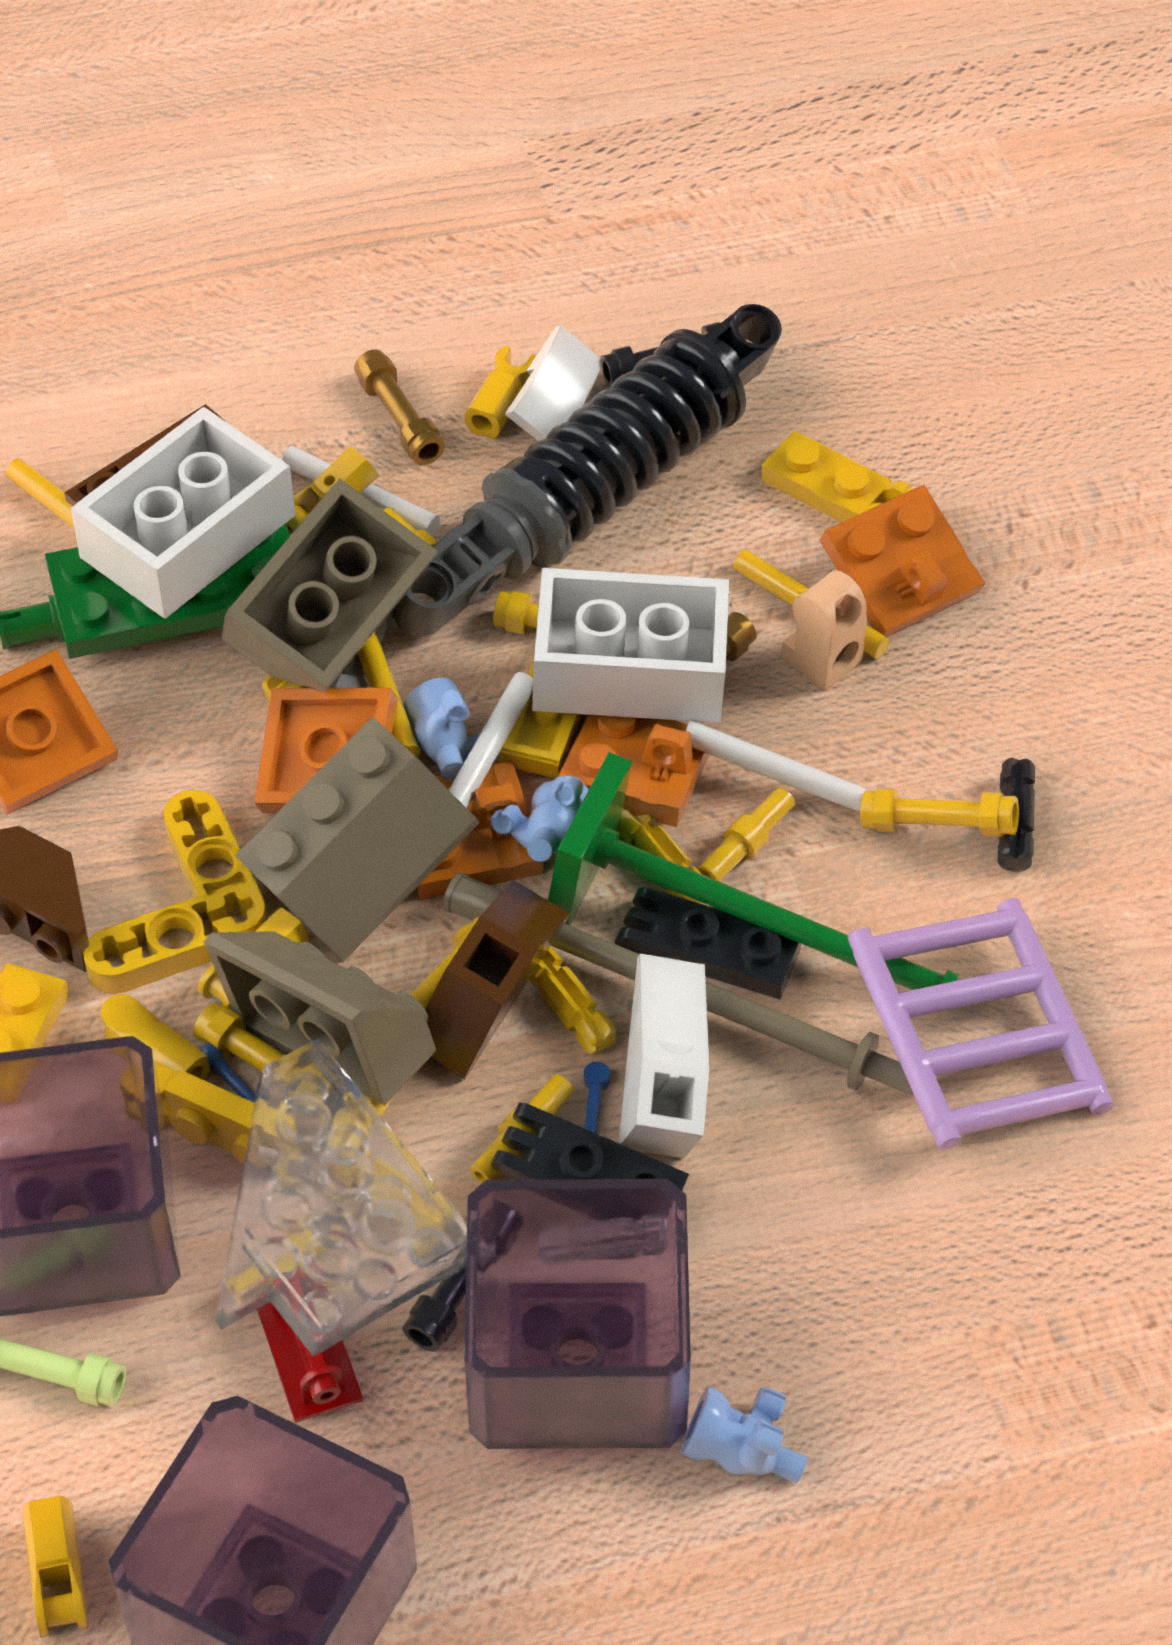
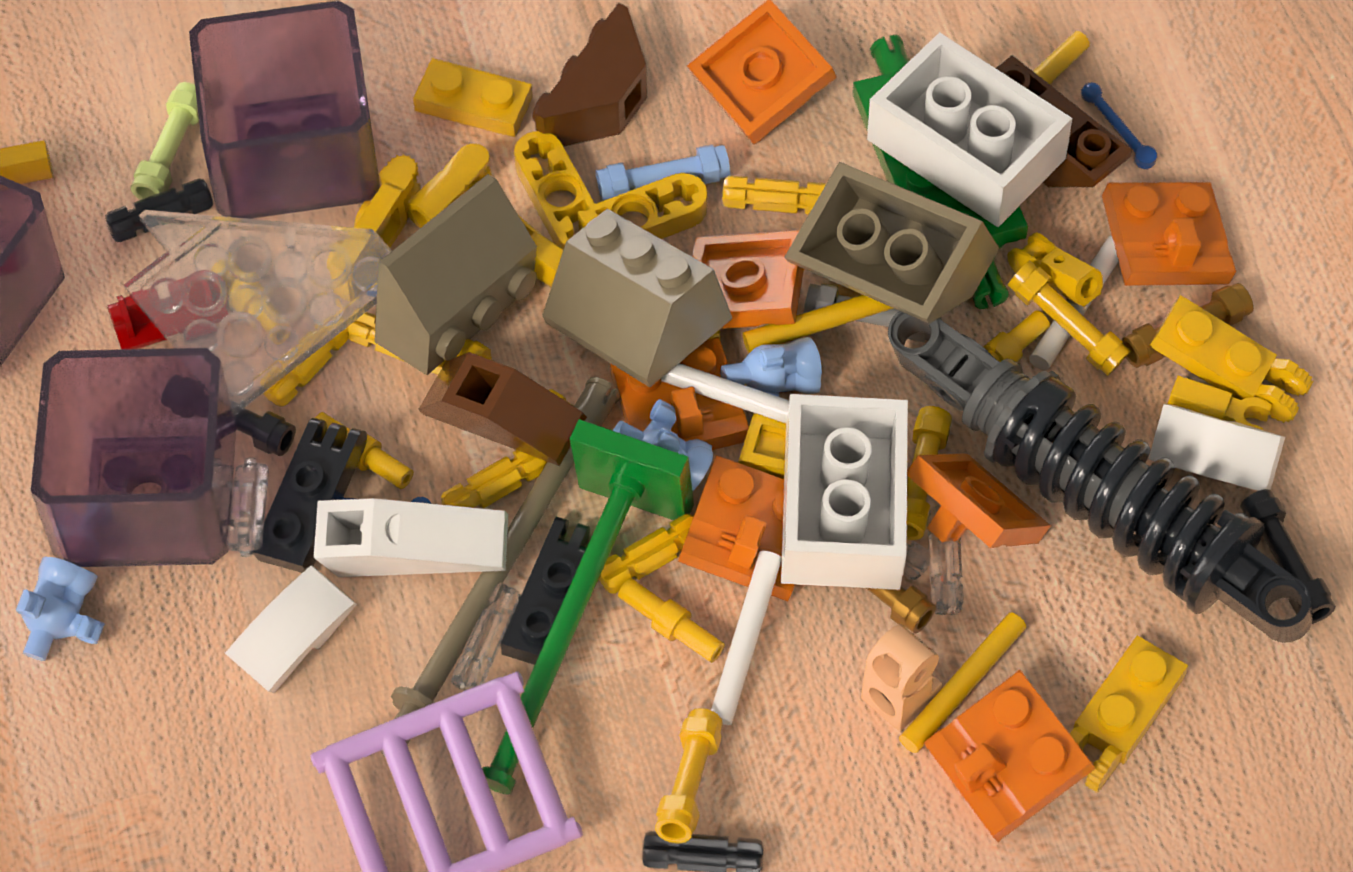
camera: 90 degrees right, 5 degrees up
none -> black axle [105,178,213,242]
none -> white slope [225,566,357,693]
none -> clear axle [451,583,521,690]
none -> light blue bar [596,144,730,201]
none -> yellow axle [722,176,826,215]
none -> orange hinge [907,454,1051,548]
none -> yellow bar [1007,261,1131,376]
none -> blue hinge [1081,82,1157,169]
none -> orange hinge [1102,182,1236,286]
none -> yellow hinge [1150,295,1314,423]

